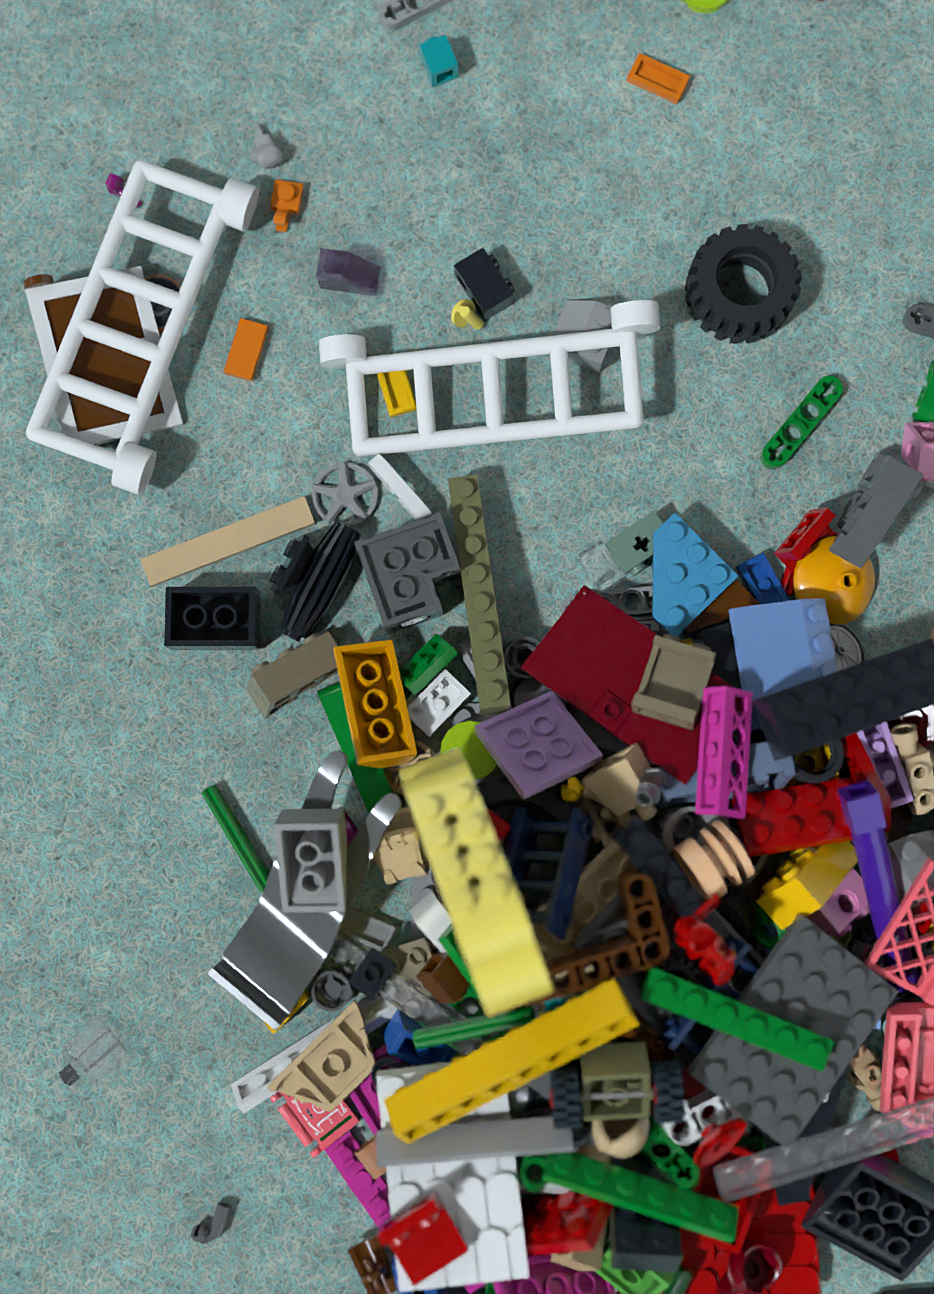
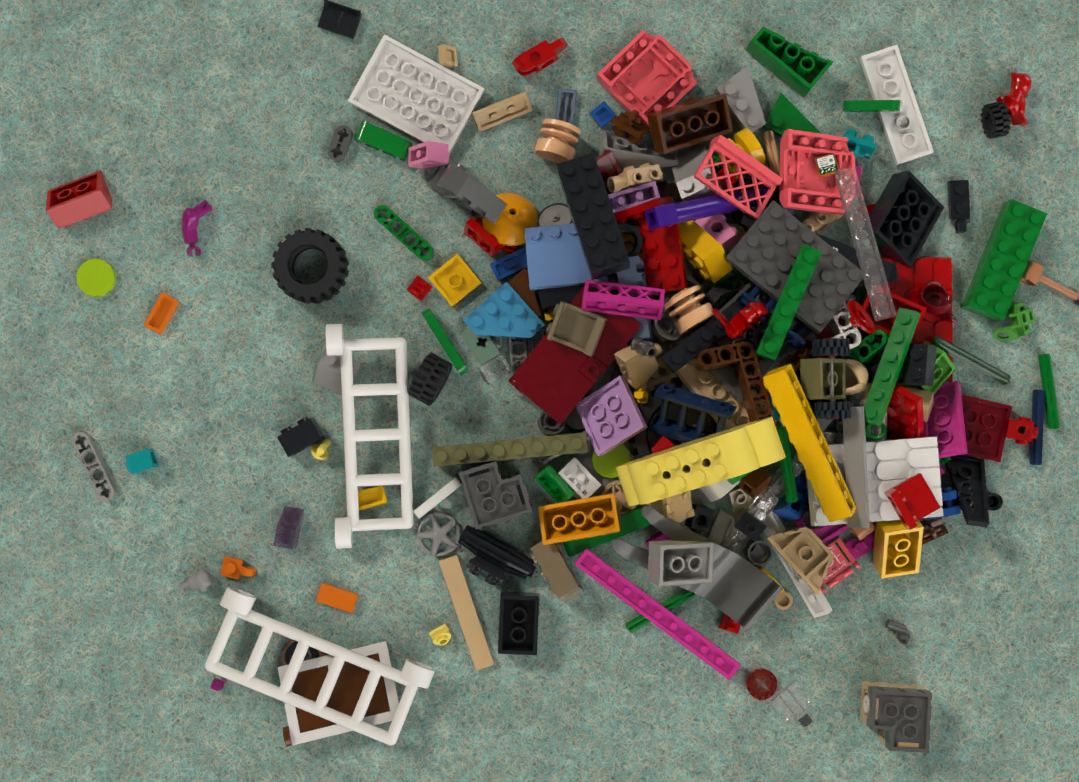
camera: 90 degrees left, 5 degrees up
none -> magenta arm [181,200,212,257]
none -> red tile [406,275,433,302]
none -> black tyre [408,352,452,406]
none -> green beam [422,308,469,376]
none -> yellow tile [428,253,482,307]
none -> light yellow plate [429,623,451,646]
none -> dark pink plate [574,548,741,680]
none -> black brick [684,504,714,534]
none -> red tile [719,612,741,634]
none -> clear red gear [746,668,777,700]
none -> tan tile [773,591,793,610]
none -> dark grey piece [860,681,932,753]
none -> yellow brick [873,520,924,579]

